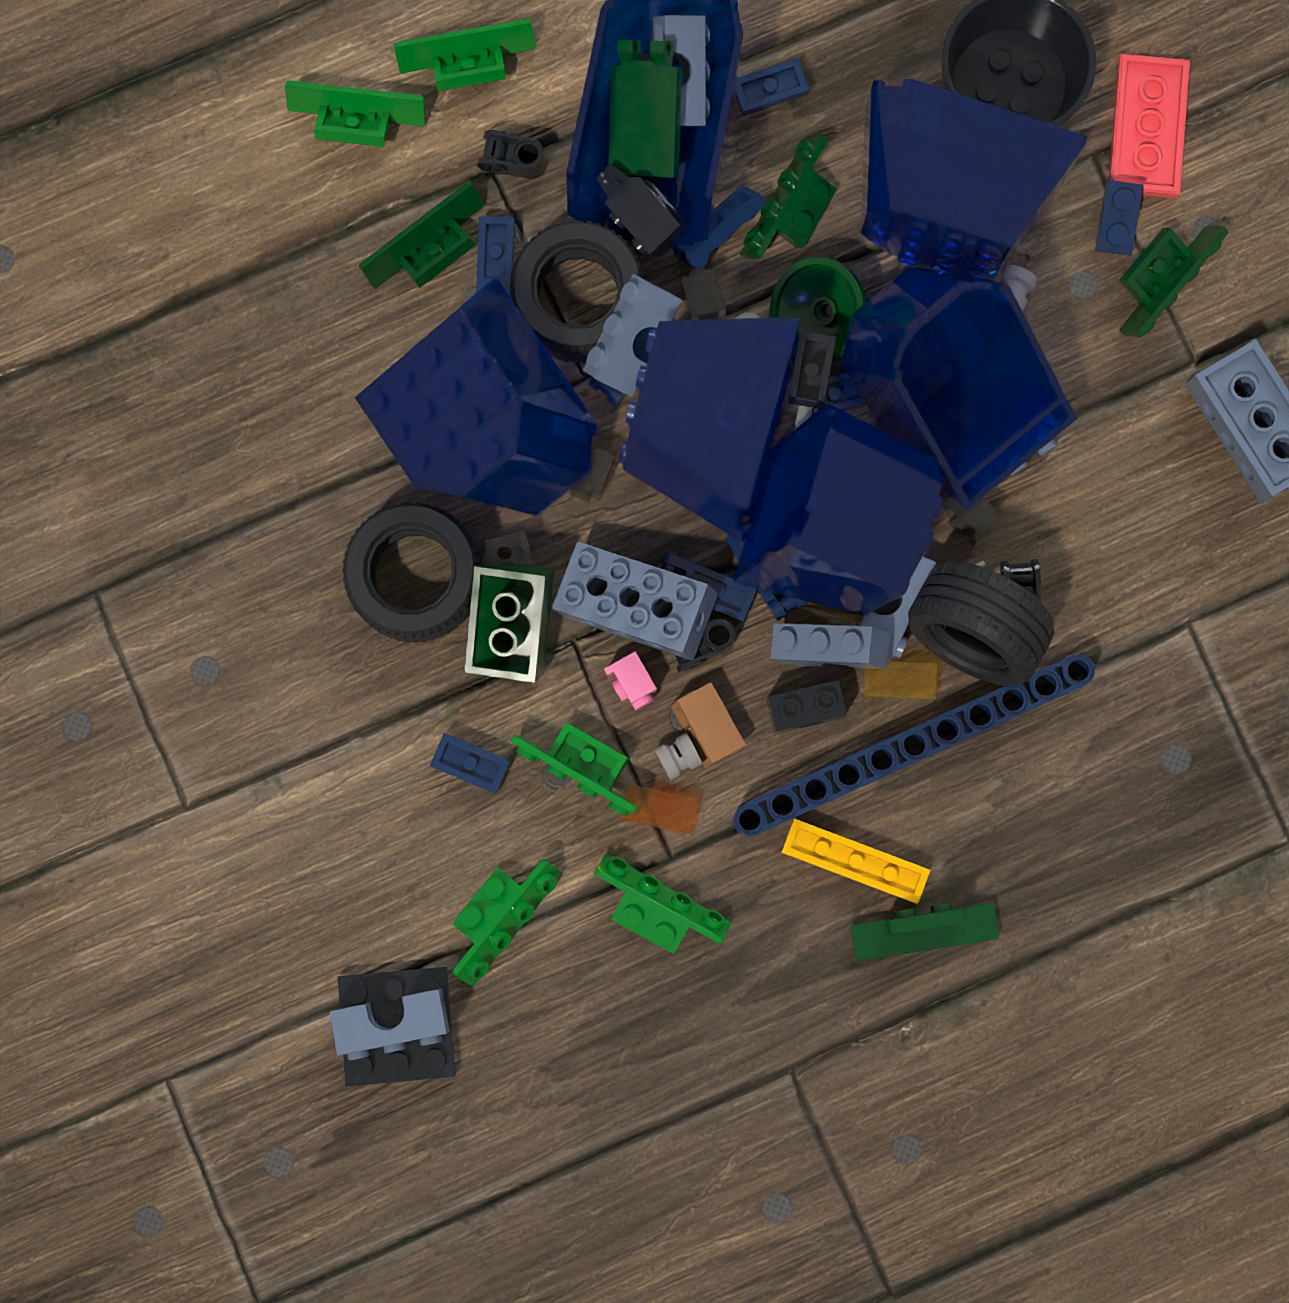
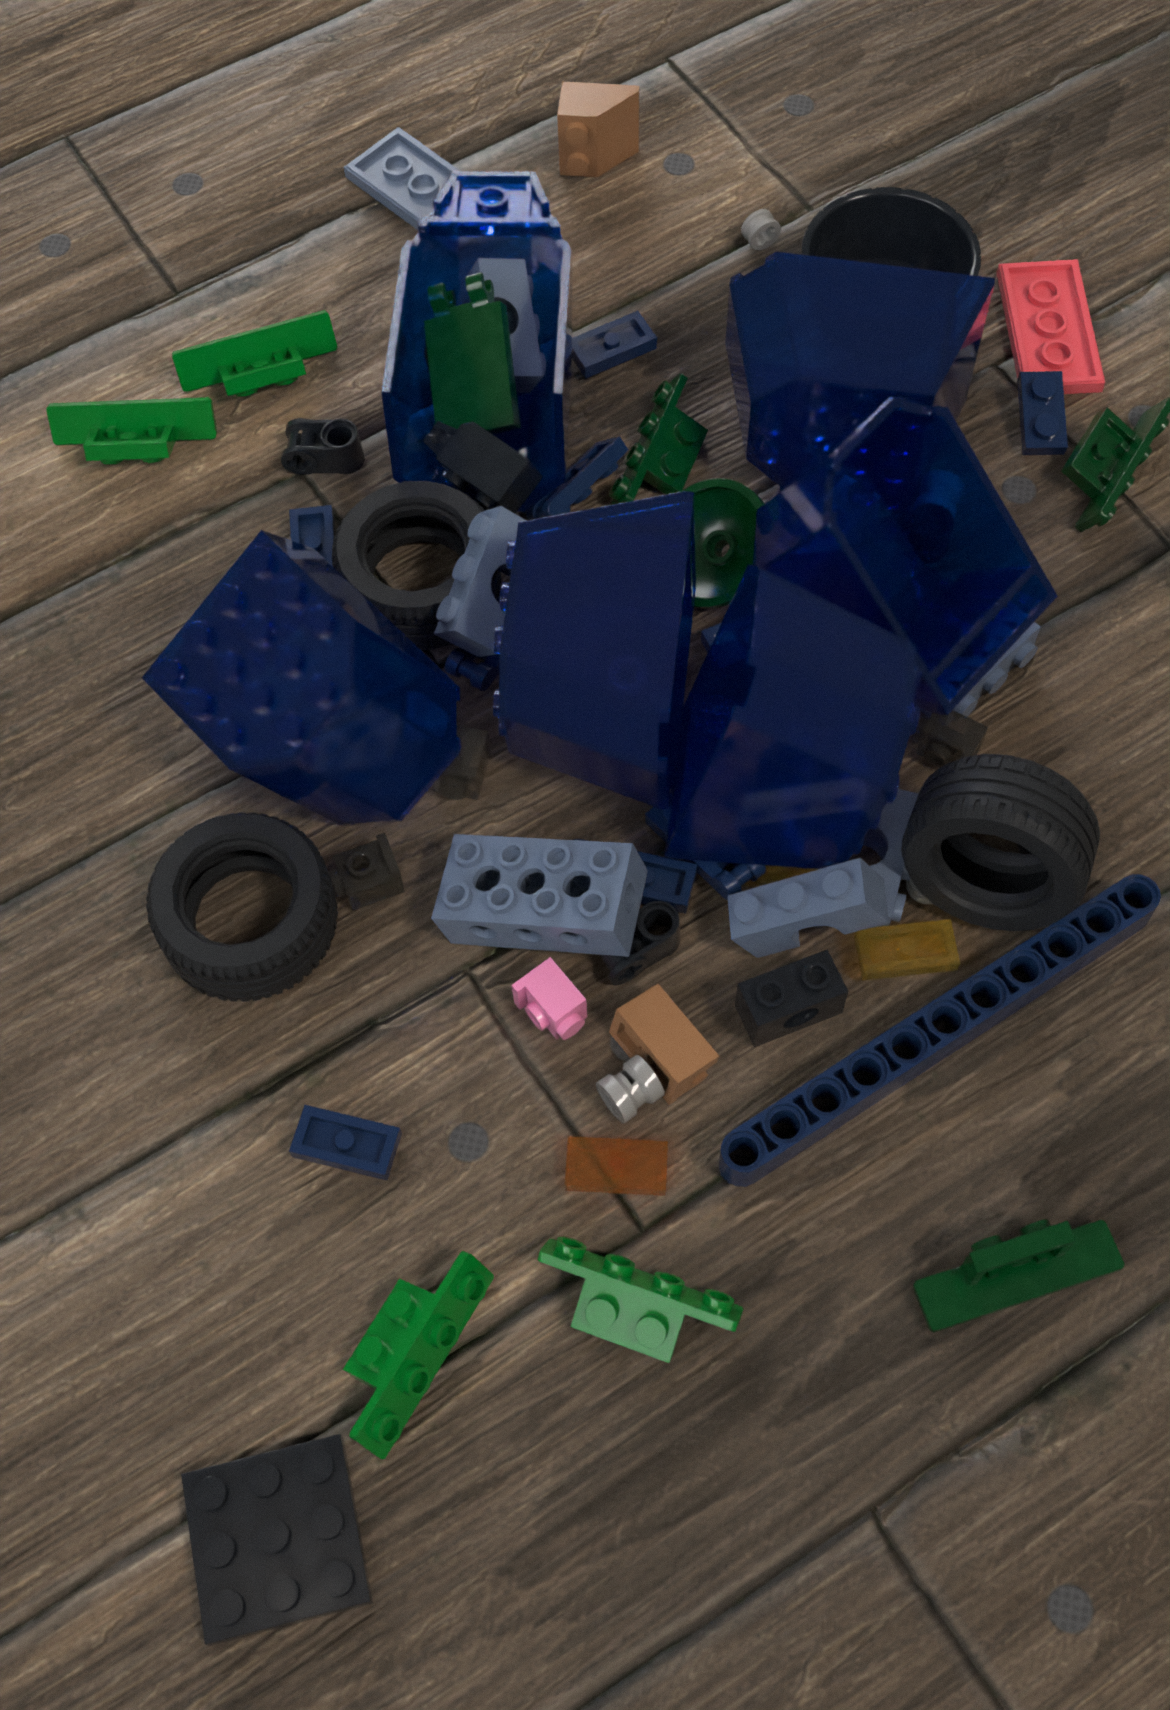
camera: 10 degrees left, 20 degrees down
sand blue arch [329,988,450,1060] -> none
dark green bracket [359,181,484,289] -> none
dark green slope [464,564,555,683] -> none
green bracket [510,722,642,816] -> none
yellow plate [781,819,930,904] -> none
black hinge [788,331,837,435] -> none

